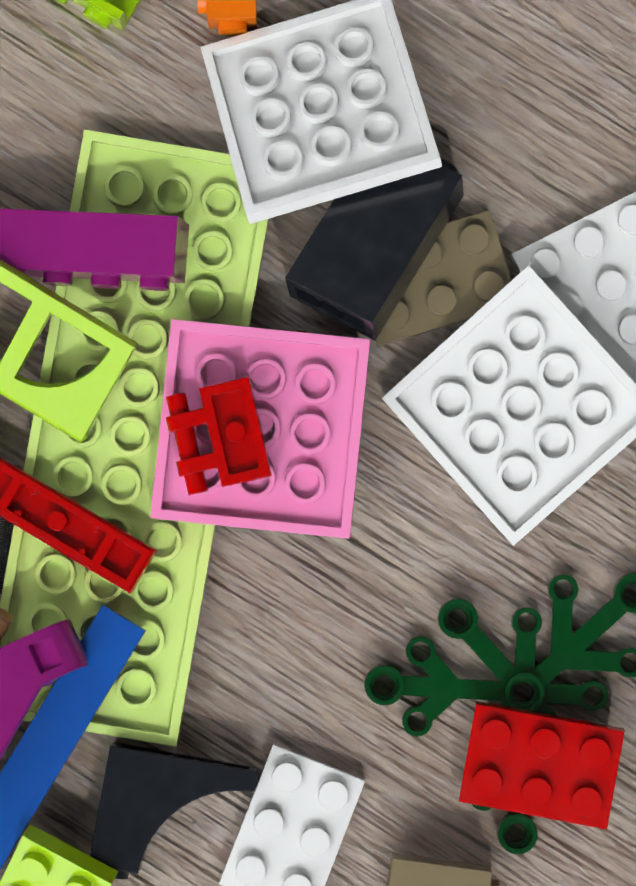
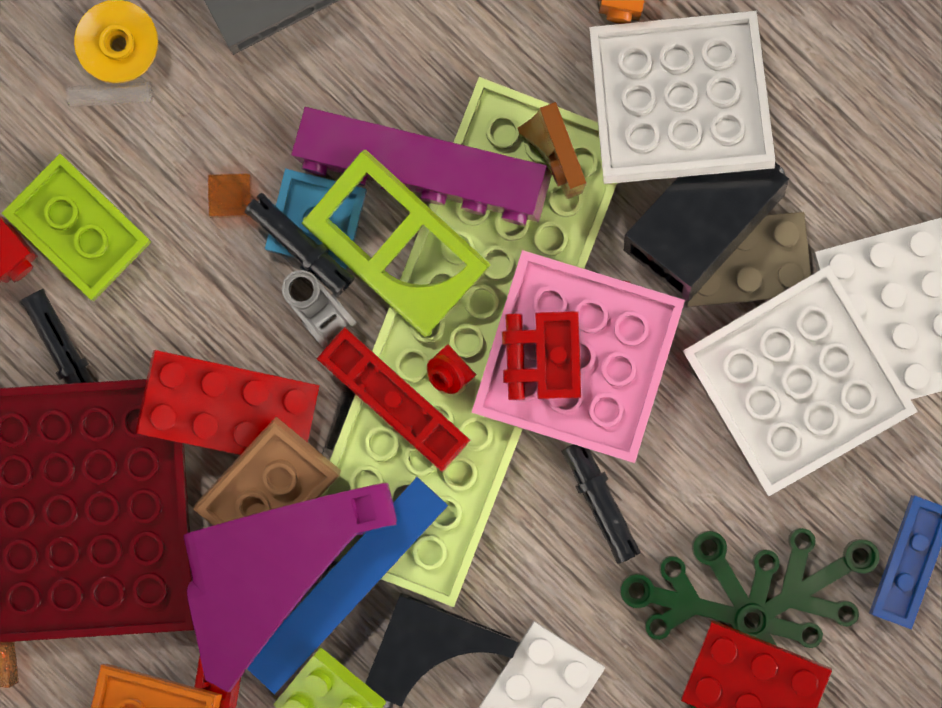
camera: 15 degrees right, 0 degrees up
none -> red plate [427,344,477,394]
none -> dark orange plate [517,102,586,199]
none -> black pin [561,444,641,564]

